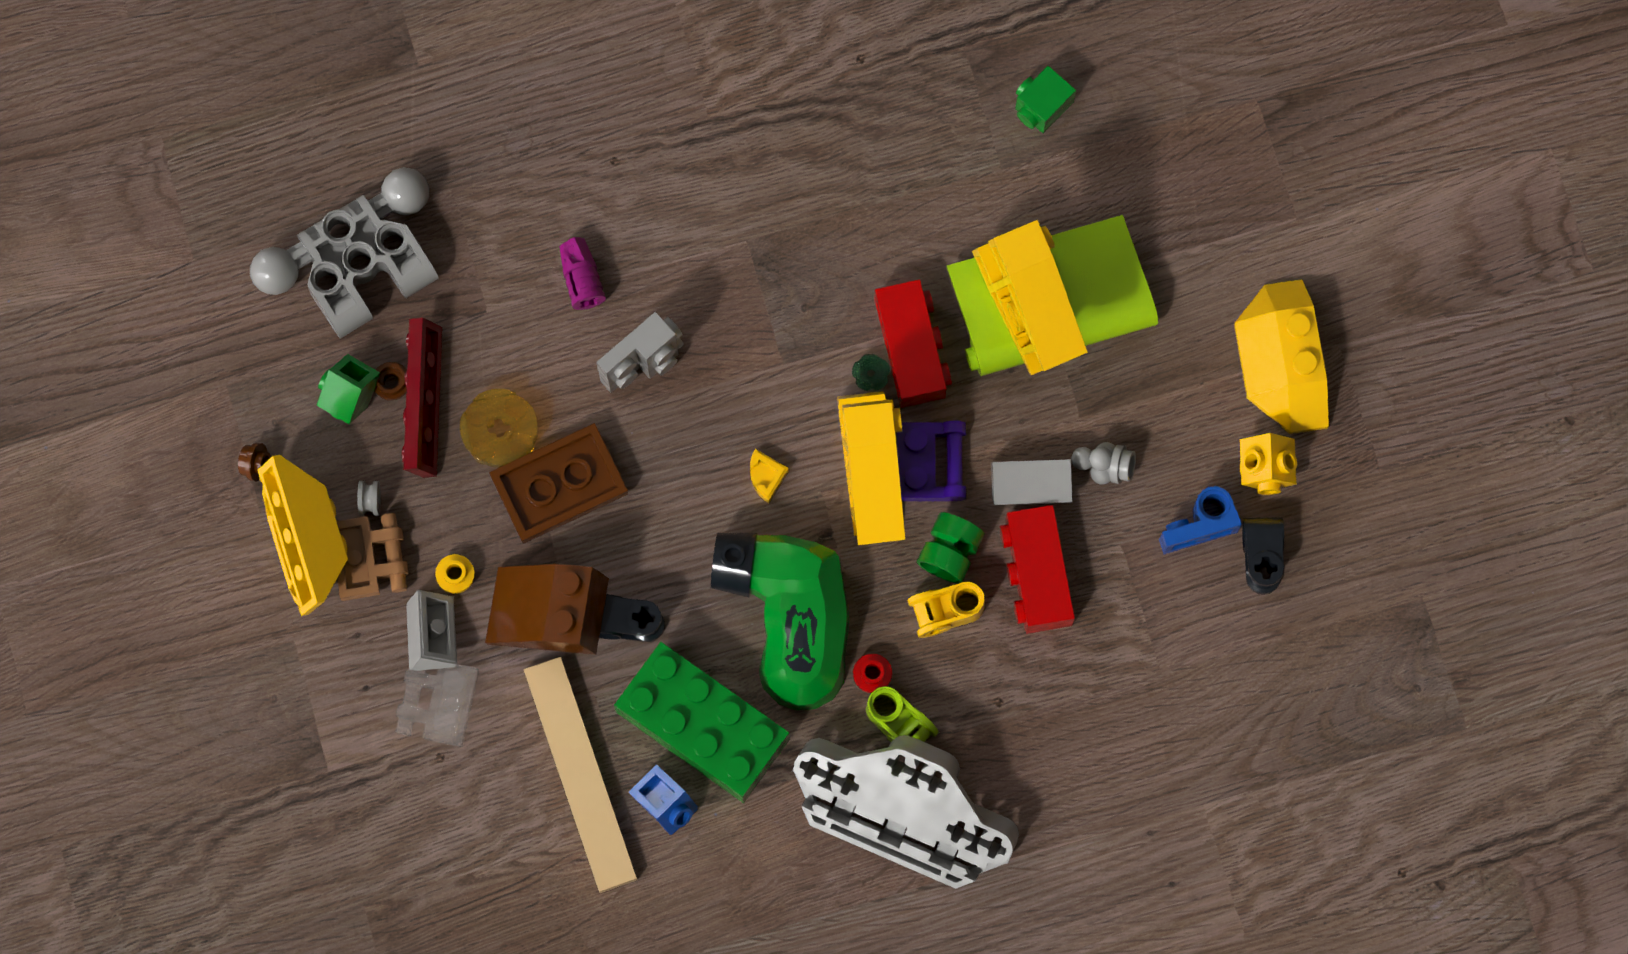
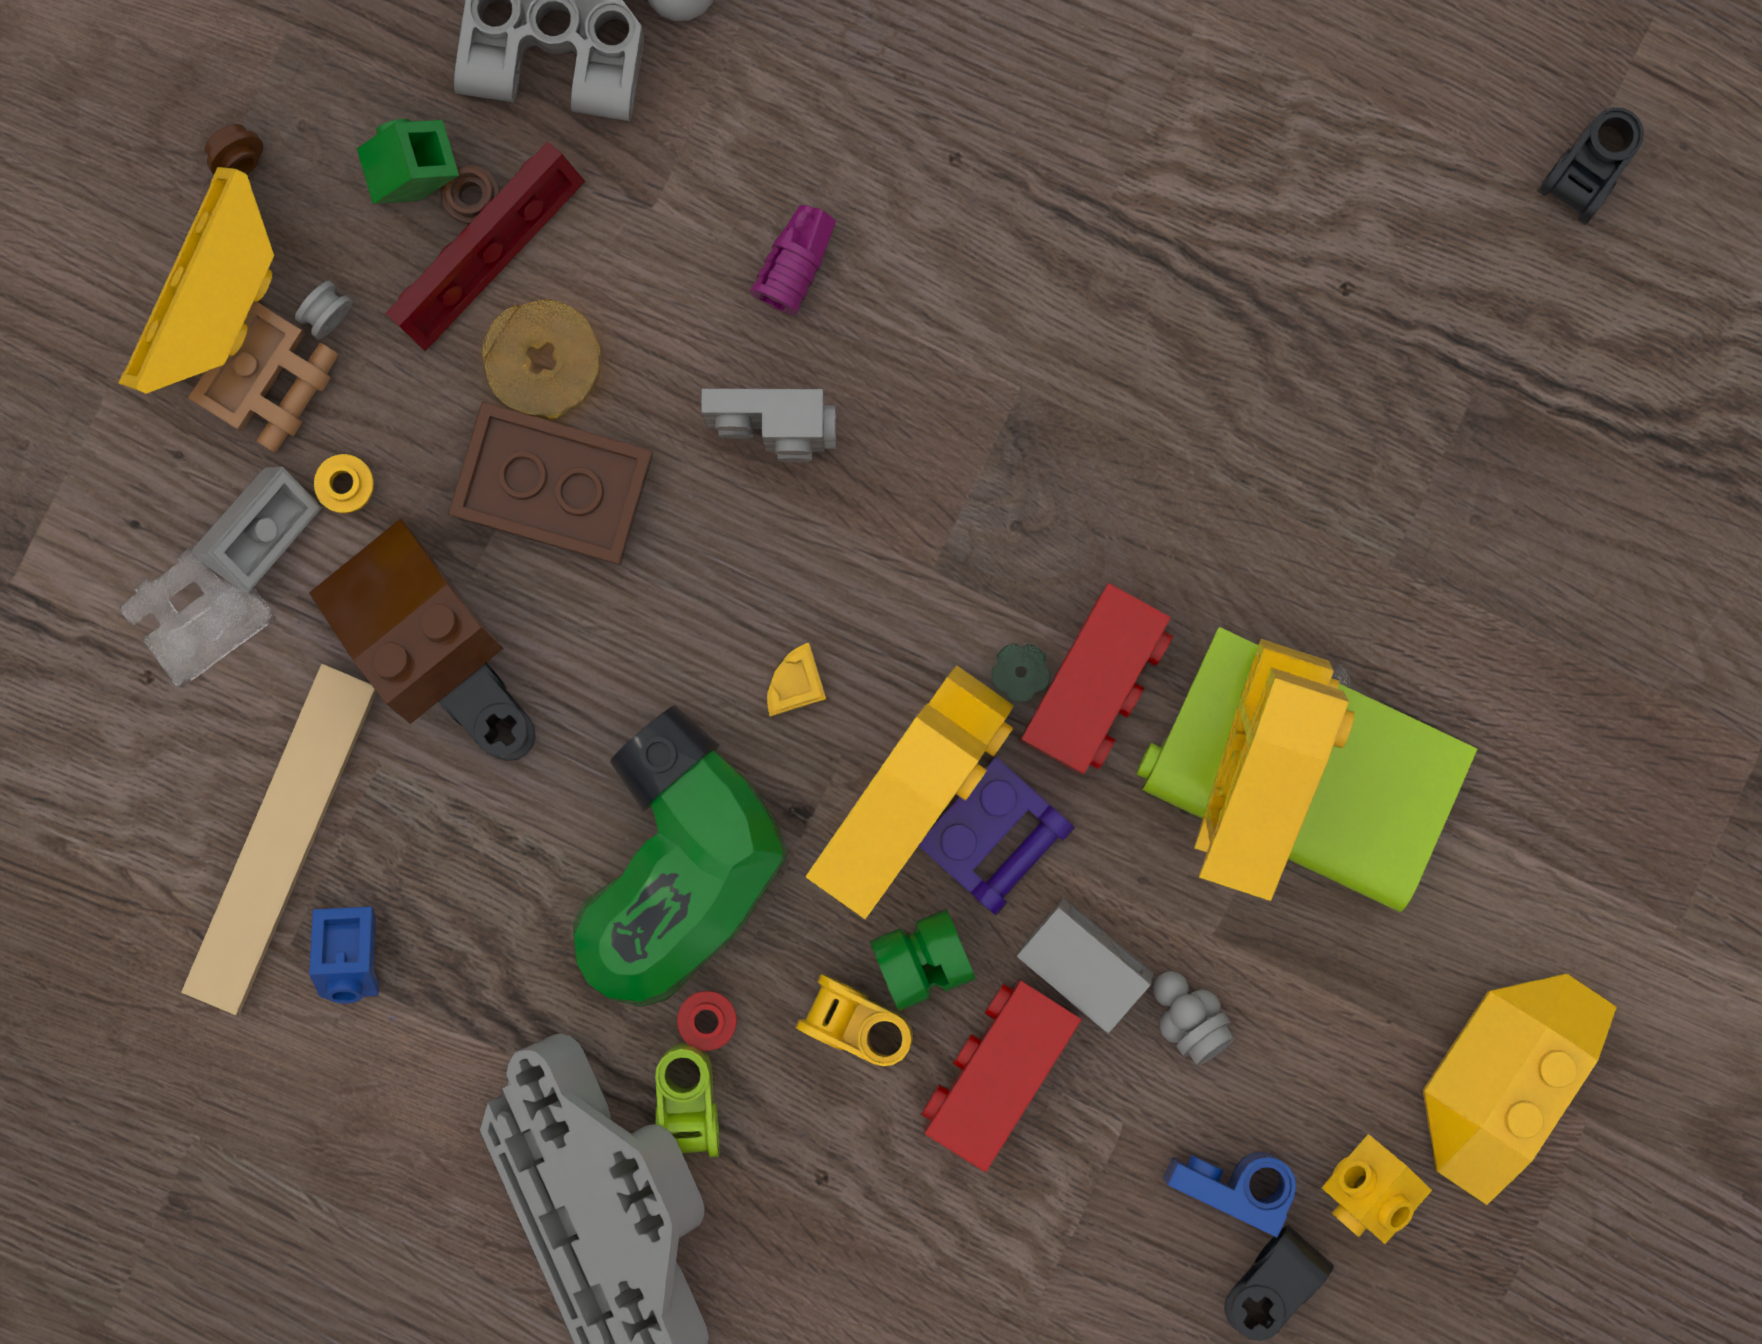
camera: 40 degrees right, 10 degrees up
green brick [614,642,790,804] -> none
green brick [1015,66,1076,134] -> none

